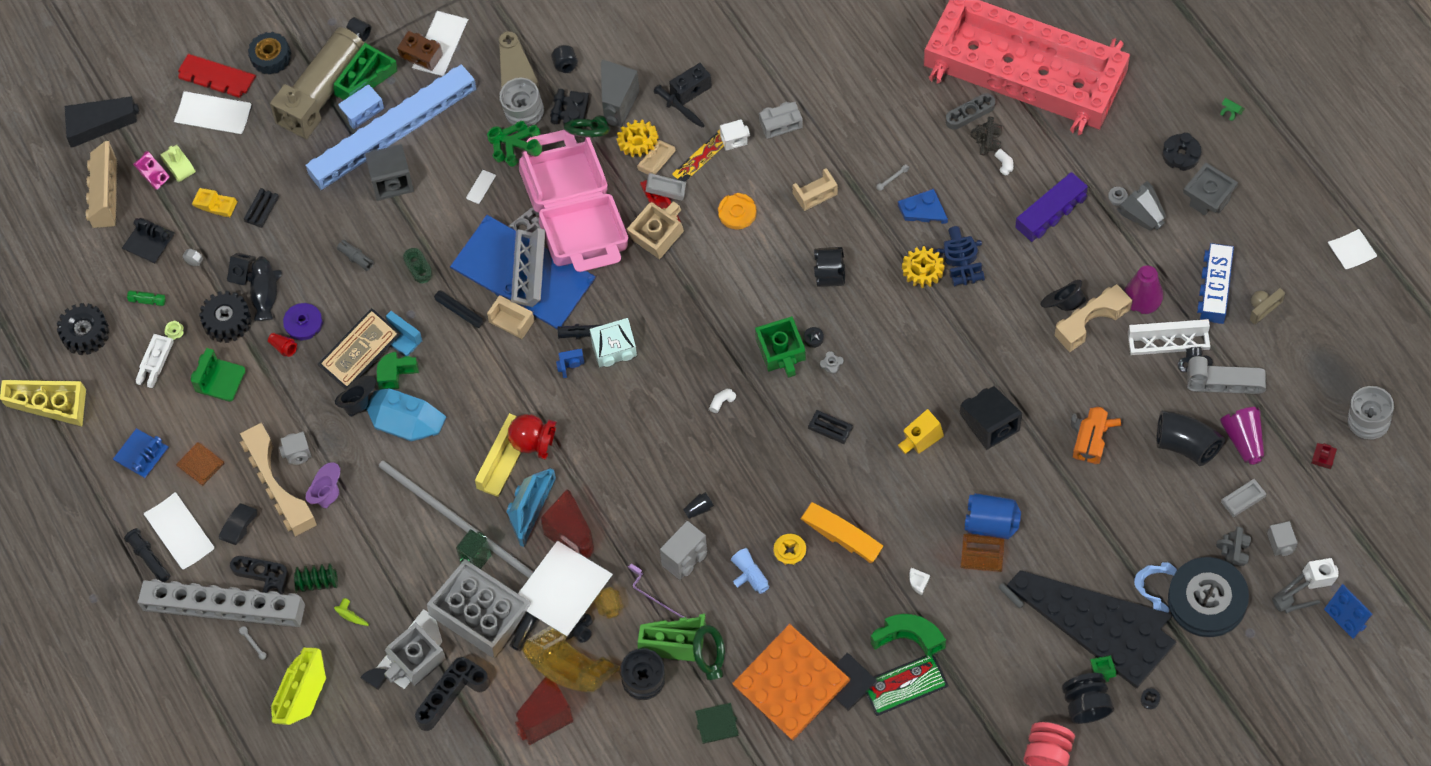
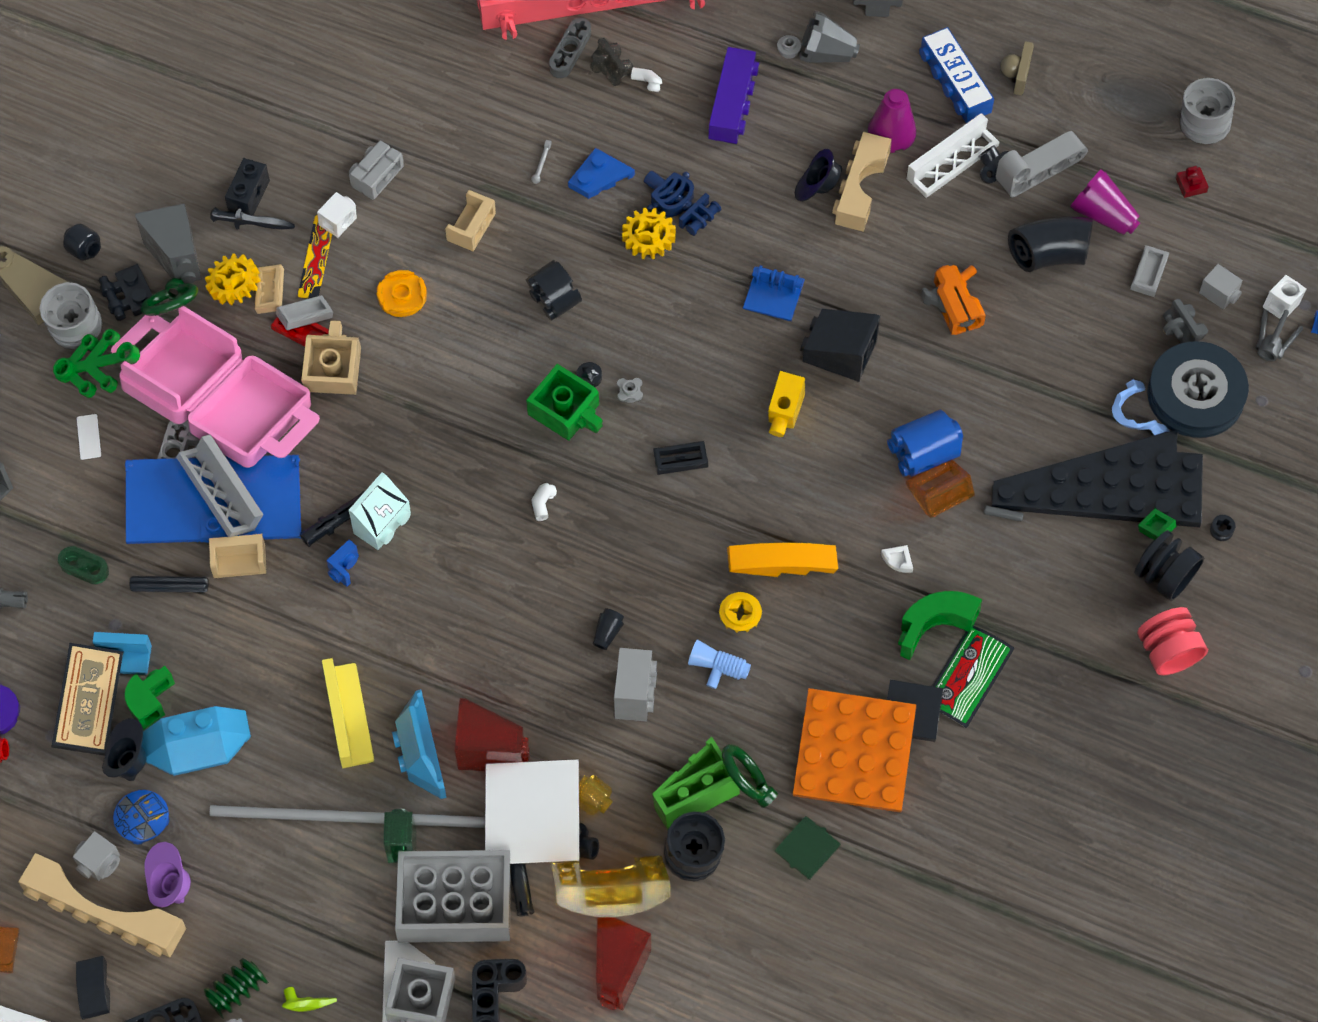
camera: 40 degrees left, 0 degrees up
red tile [508,414,557,460] -> none
lavender piece [628,564,688,619] -> none
none -> blue dish [113,790,169,845]
none -> blue hinge [743,265,805,321]

